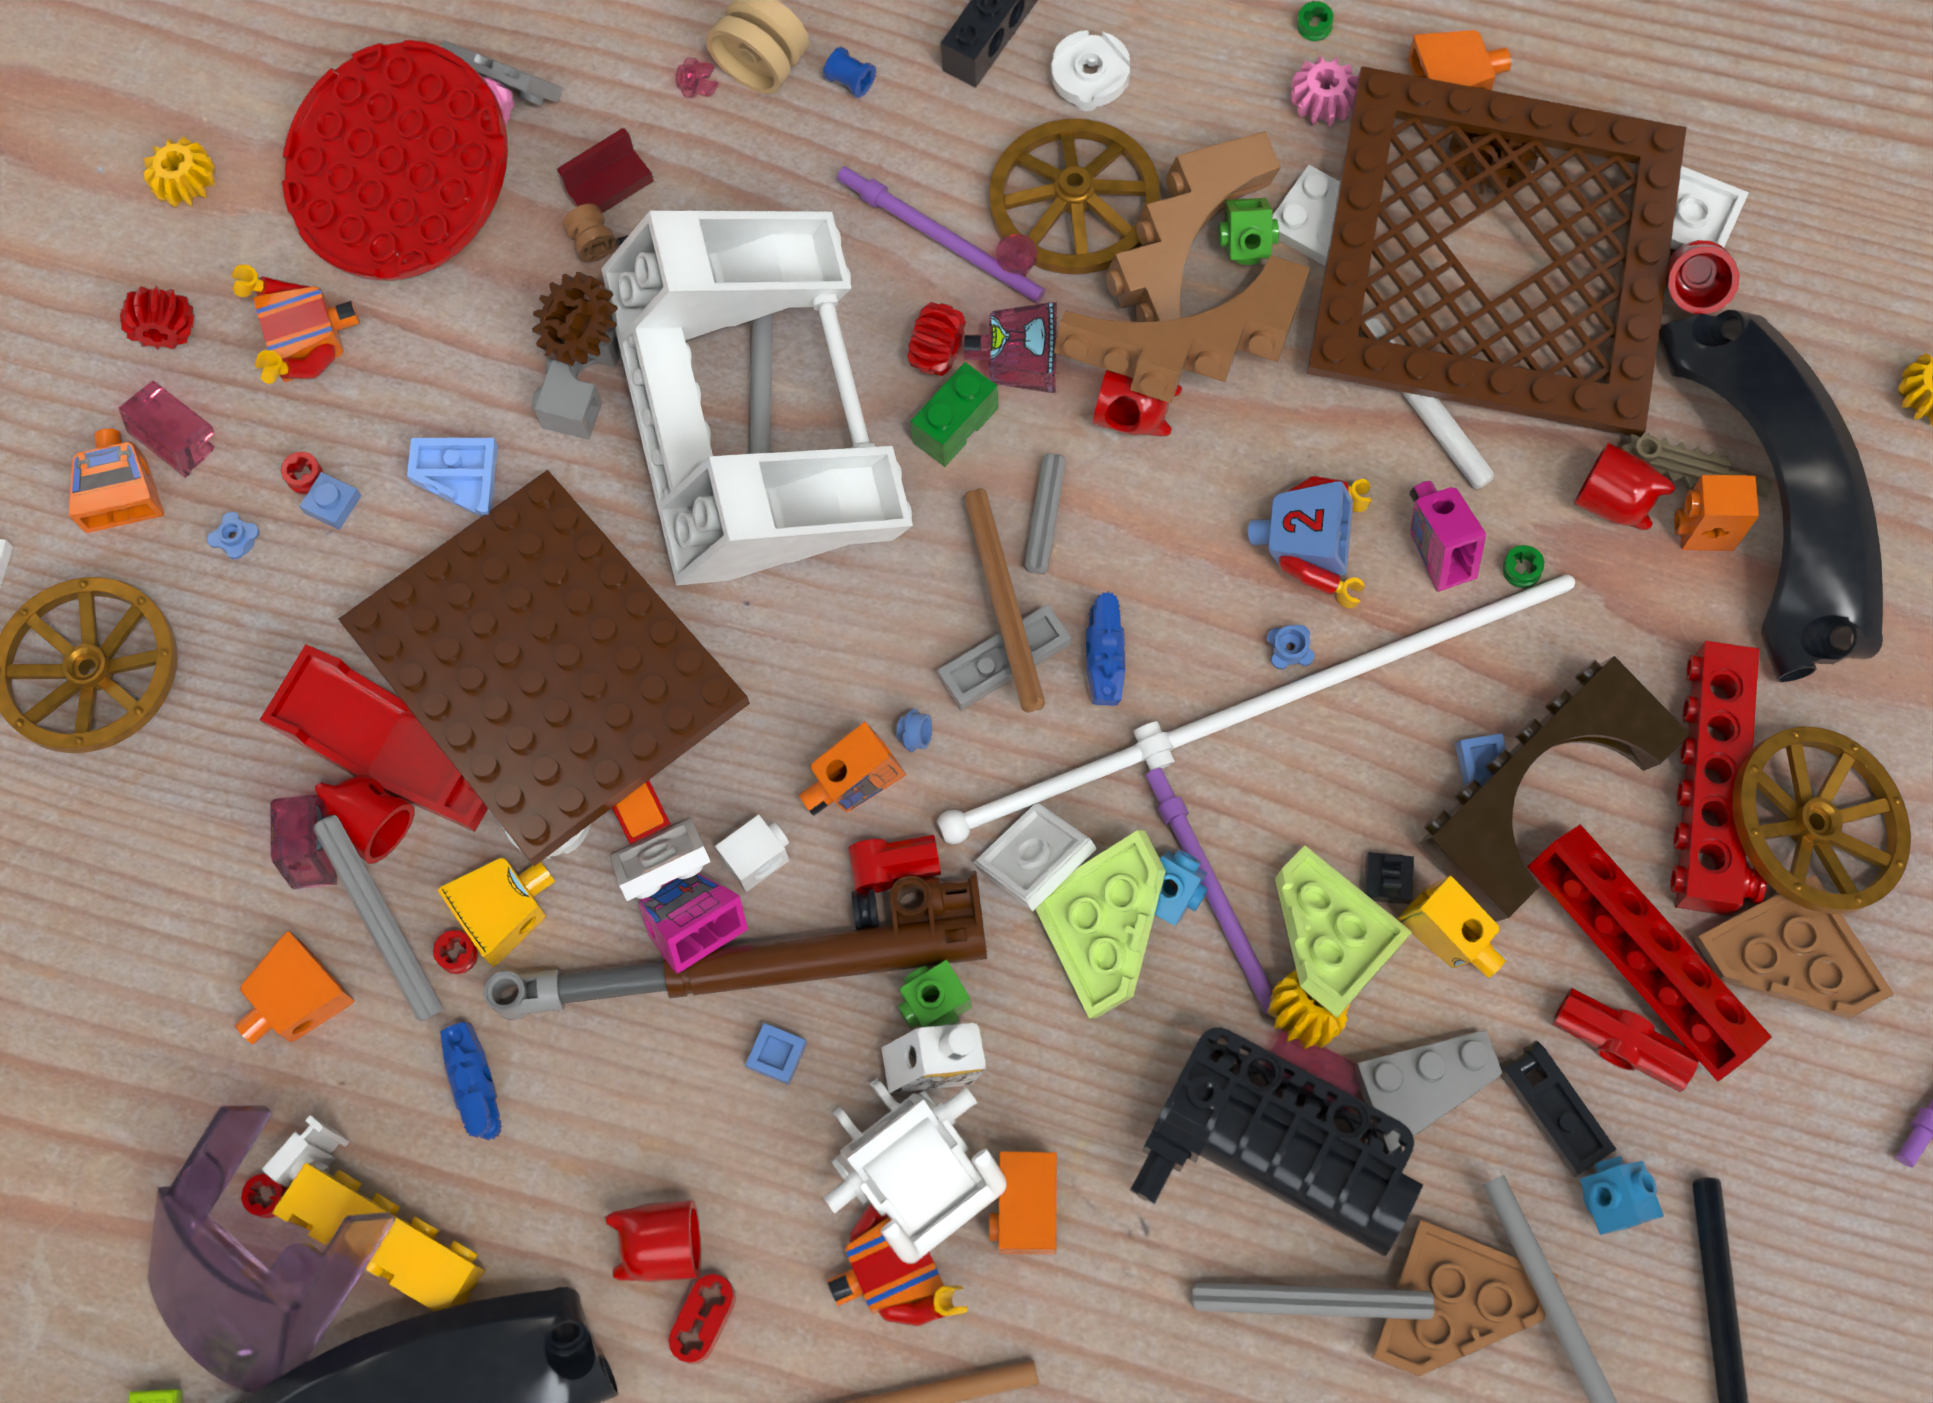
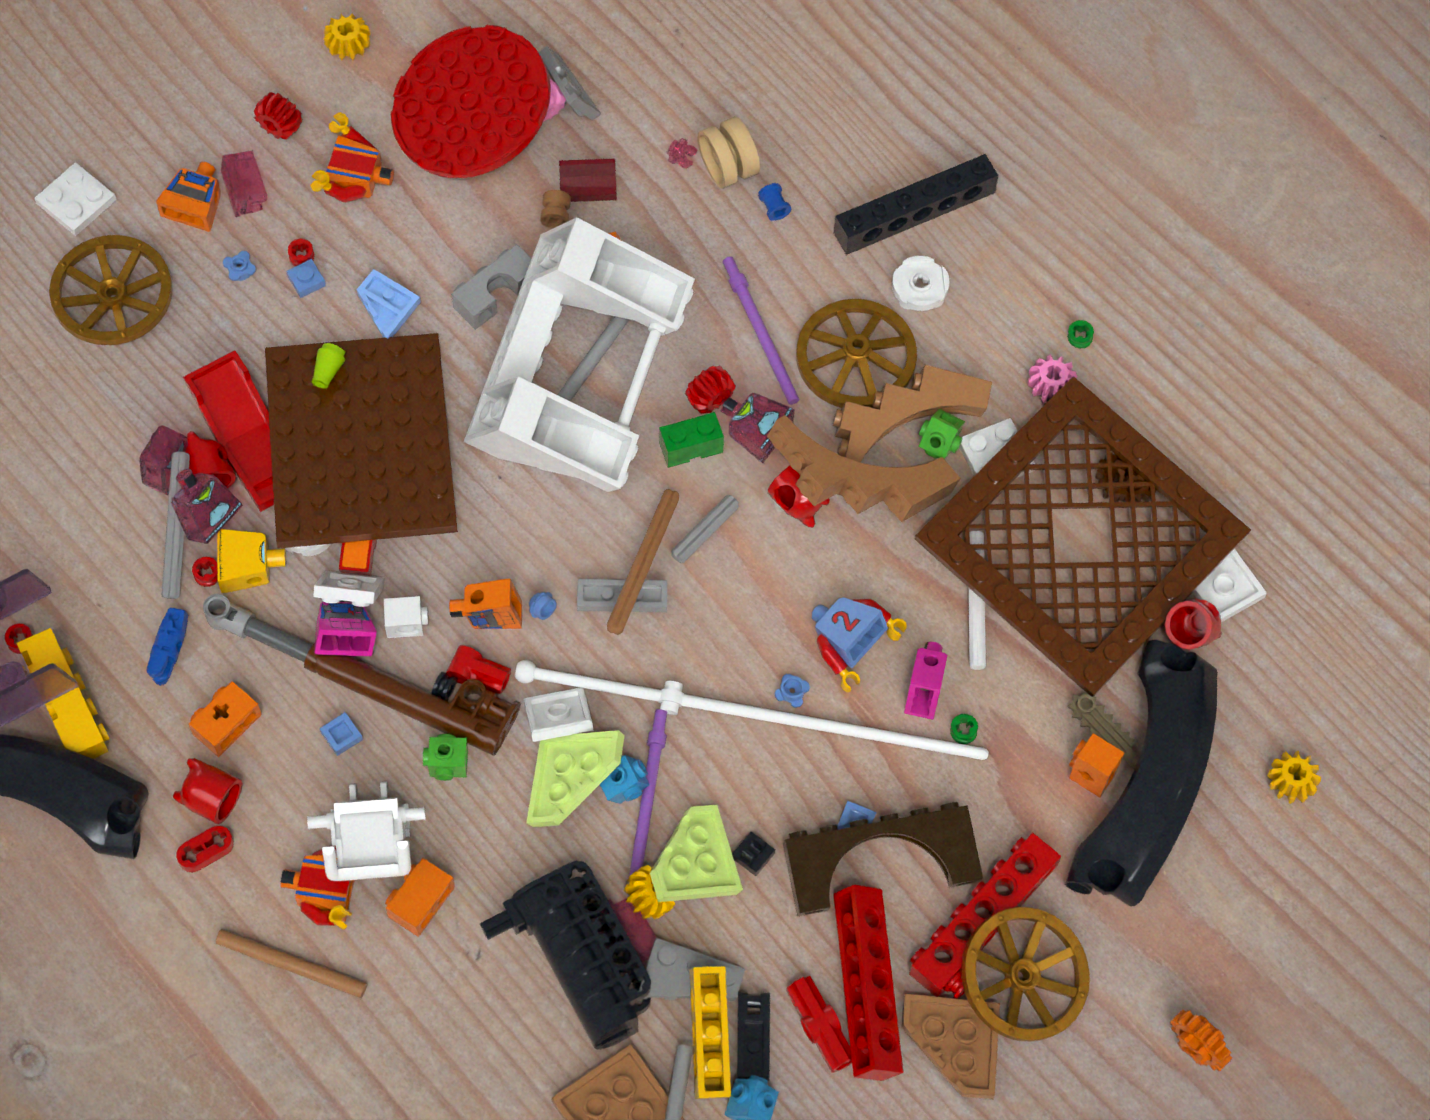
camera: 25 degrees right, 5 degrees down
orange torso [234,931,355,1045] -> none
white plate [262,1115,350,1188] -> none
reddish brown gear [532,272,618,366] -> none
white torso [881,1023,986,1094] -> none
clear pink plate [996,234,1037,277] -> none
blue hinge [1085,591,1126,706] -> none
light grey axle [1192,1283,1434,1320] -> none
yellow torso [1397,875,1507,978] -> none
orange torso [1408,30,1511,90] -> none
red piece [1574,442,1676,530] -> none
none -> clear pink torso [171,469,243,544]
none -> orange brick [188,681,262,757]
none -> lime cone [311,343,345,389]
none -> yellow brick [689,966,731,1099]

